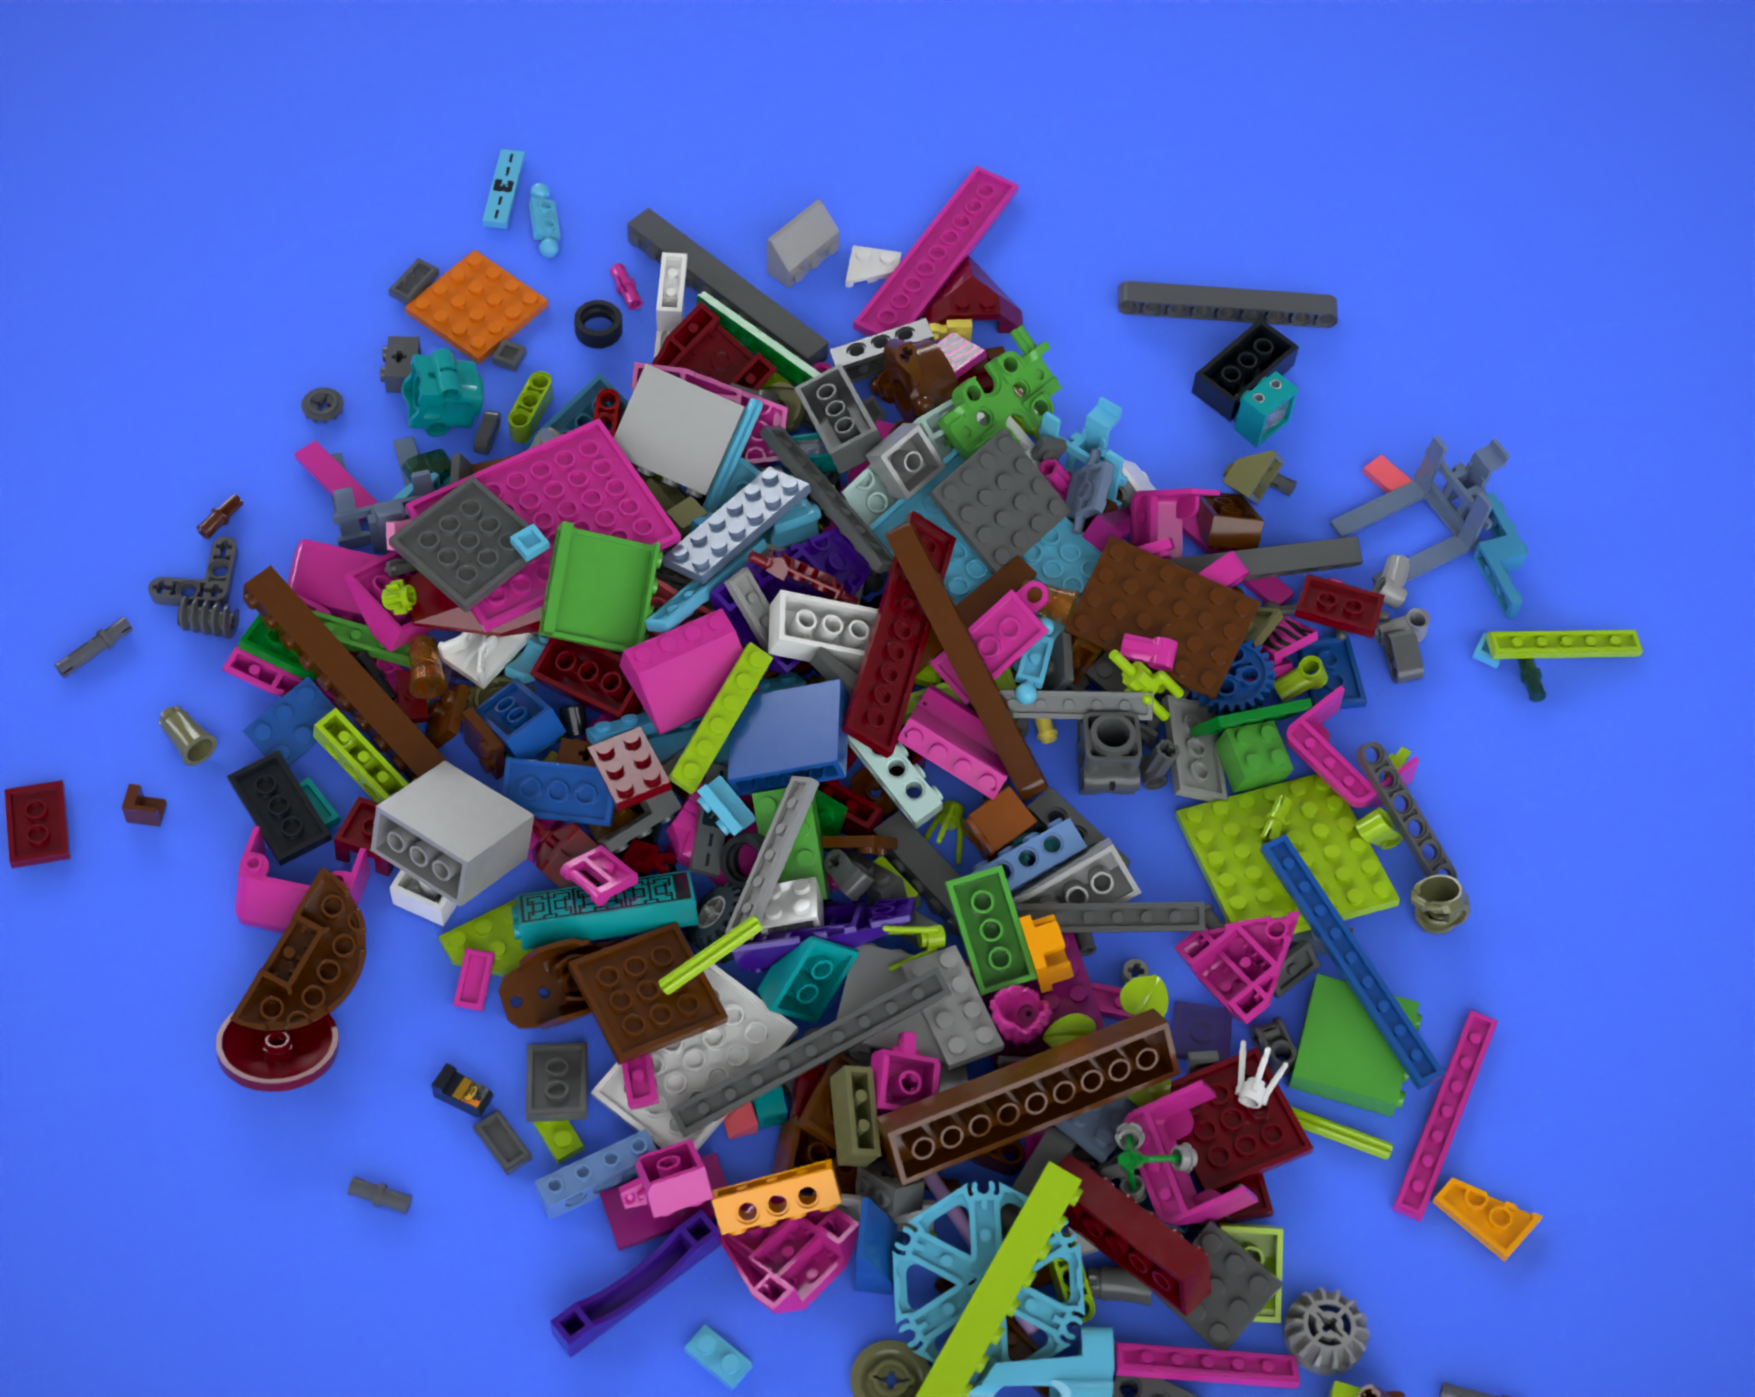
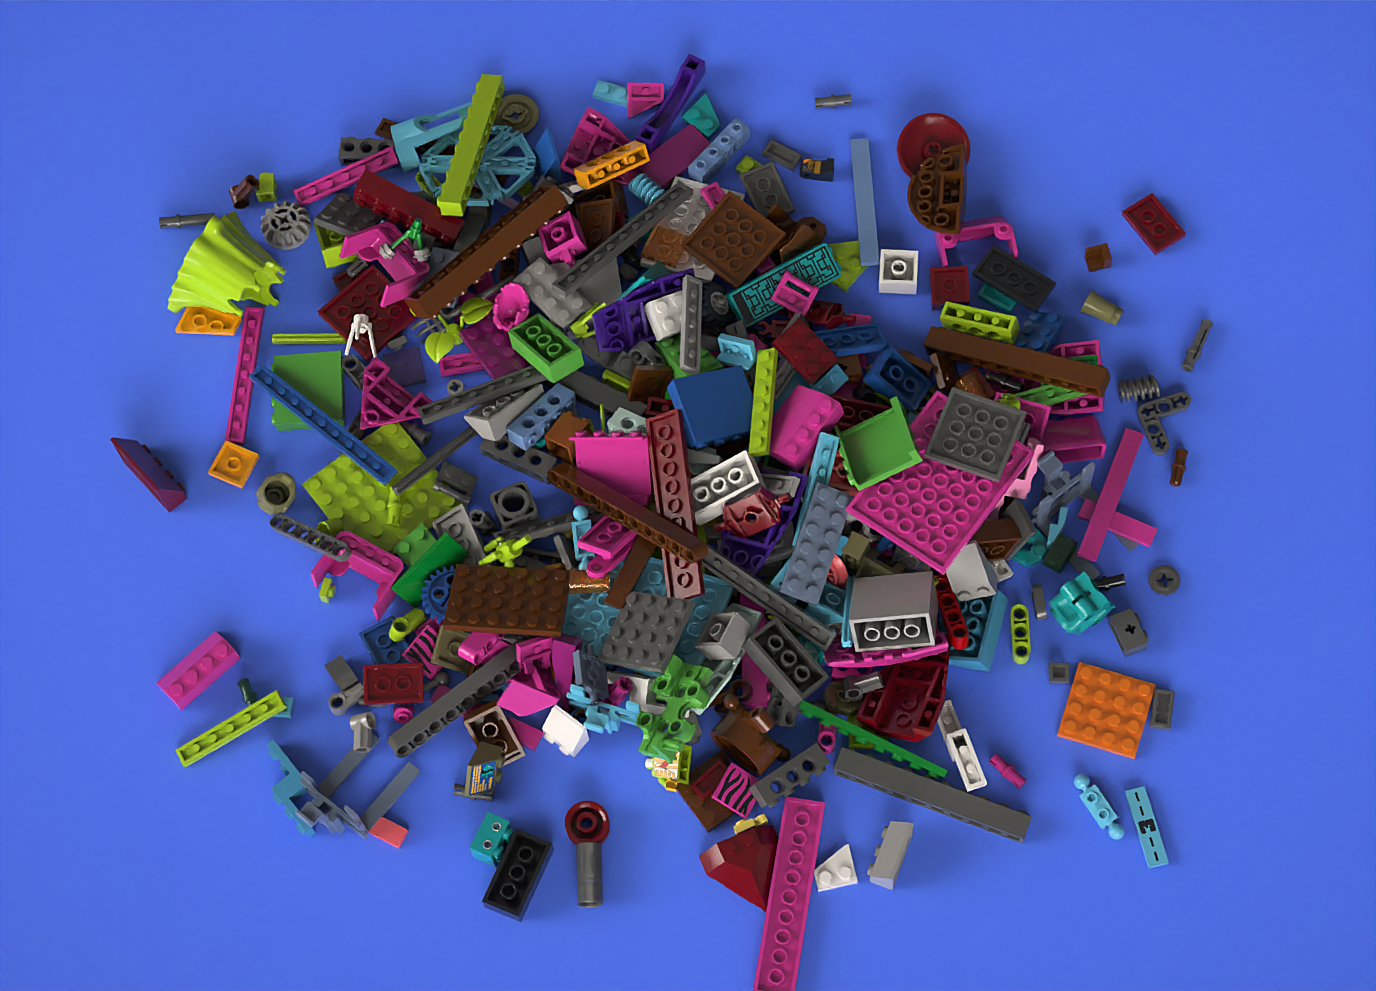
camera: 170 degrees right, 10 degrees up
light grey brick [371,761,535,907] -> none
dark pink tile [453,948,496,1012] -> none
medium azure plate [510,523,550,562] -> none
black tyre [574,300,622,348] -> none
dark pink hinge [619,1139,713,1218] -> none
lime axle [658,916,763,995] -> none
olive brick [830,1065,881,1167] -> none
light orange panel [1019,914,1074,993] -> none
dark grey plate [1031,436,1067,462] -> none
dark grey beam [1118,281,1338,328] -> none
dark pink piece [1120,633,1178,671] -> none
none -> slope [110,437,187,513]
none -> dark pink slope [156,632,241,711]
none -> lime piece [167,211,287,317]
none -> light orange plate [208,440,260,489]
none -> dark grey axle [392,426,478,495]
none -> dark grey plate [432,461,479,506]
none -> dark red wheel [565,801,610,845]
none -> dark grey piece [576,842,603,908]
none -> dark pink wing [627,82,664,118]
none -> medium azure piece [628,173,666,206]
none -> clear orange tile [641,225,689,268]
none -> teal wing [682,94,721,140]
none -> medium blue tile [850,138,880,266]
none -> dark pink tile [1077,428,1144,562]
none -> black pin [1094,573,1126,591]

